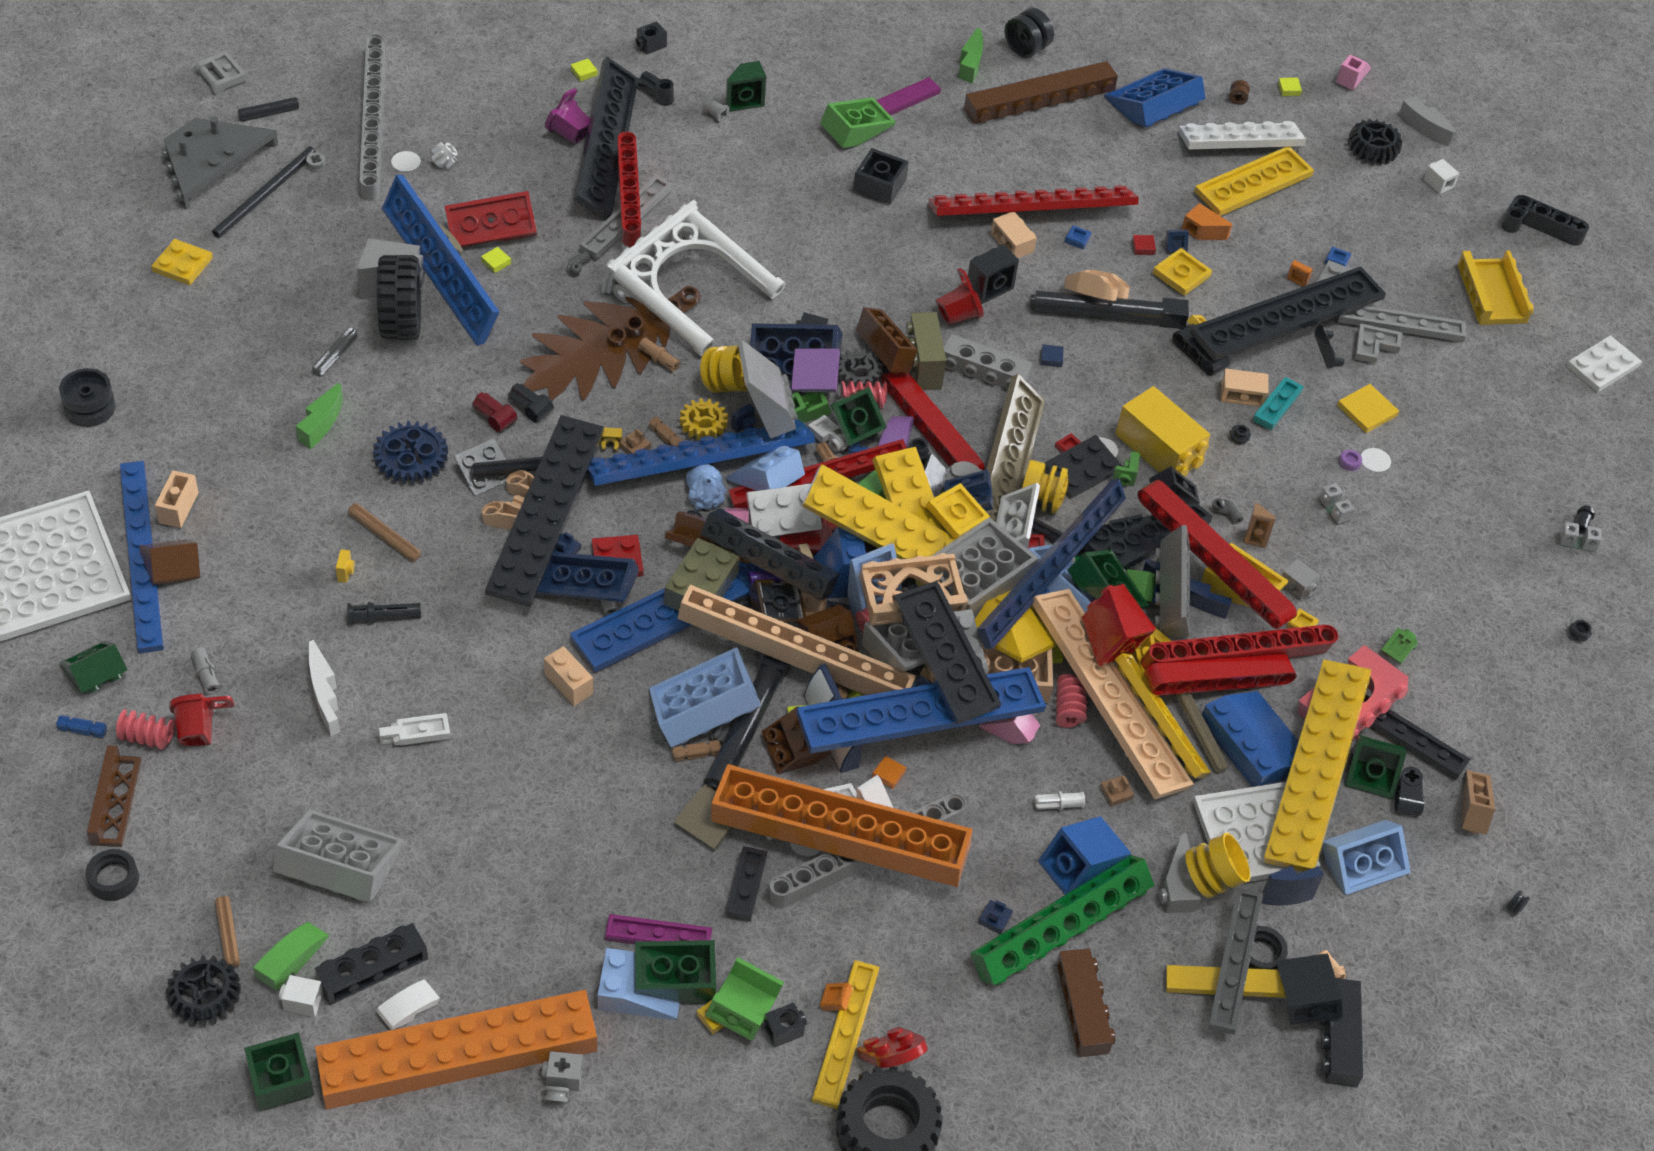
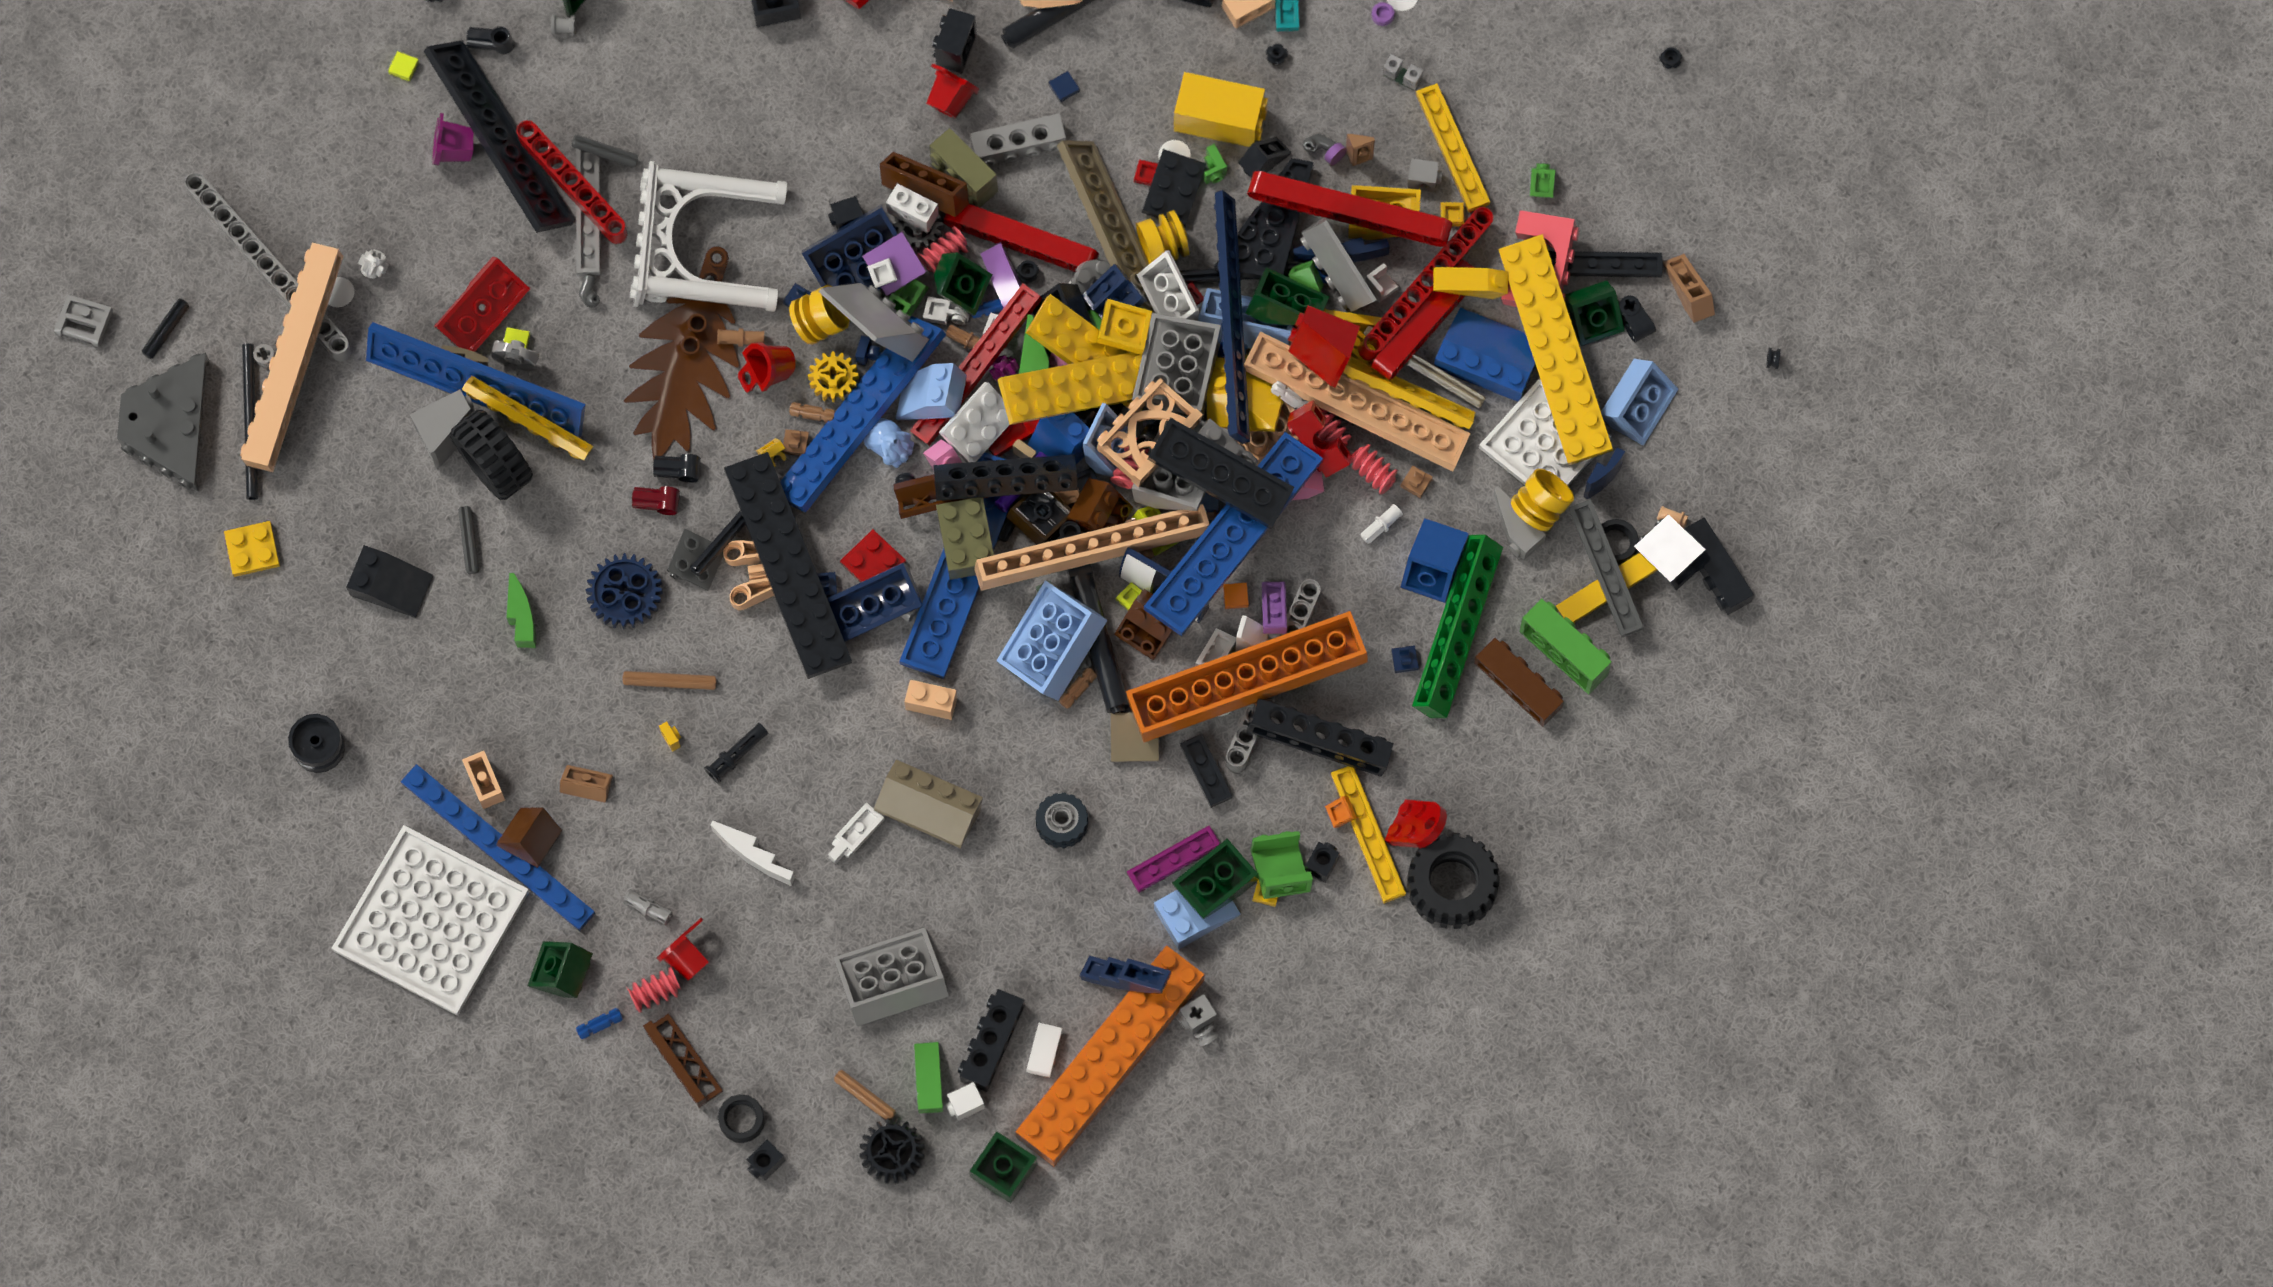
camera: 30 degrees left, 20 degrees up
none -> light nougat brick [240,243,344,472]
none -> black slope [346,545,433,618]
none -> yellow plate [462,376,593,461]
none -> light grey plate [491,340,539,371]
none -> medium nougat slope [560,765,613,803]
none -> dark grey axle [571,135,638,167]
none -> red container [738,342,796,392]
none -> black brick [746,1139,786,1181]
none -> white tile [867,258,898,288]
none -> dark tan slope [874,760,983,848]
none -> white brick [886,184,939,233]
none -> black wheel [1035,793,1088,848]
none -> dark blue slope [1079,955,1172,993]
none -> black brick [1246,698,1394,777]
none -> medium lavender tile [1262,582,1287,634]
none -> white axle [1271,381,1309,409]
none -> red arch [1287,400,1352,478]
none -> medium lavender tile [1325,143,1347,166]
none -> coral piece [1350,444,1398,495]
none -> white panel [1366,263,1398,303]
none -> yellow plate [1416,83,1490,213]
none -> yellow slope [1433,267,1508,299]
none -> bright green brick [1519,598,1612,695]

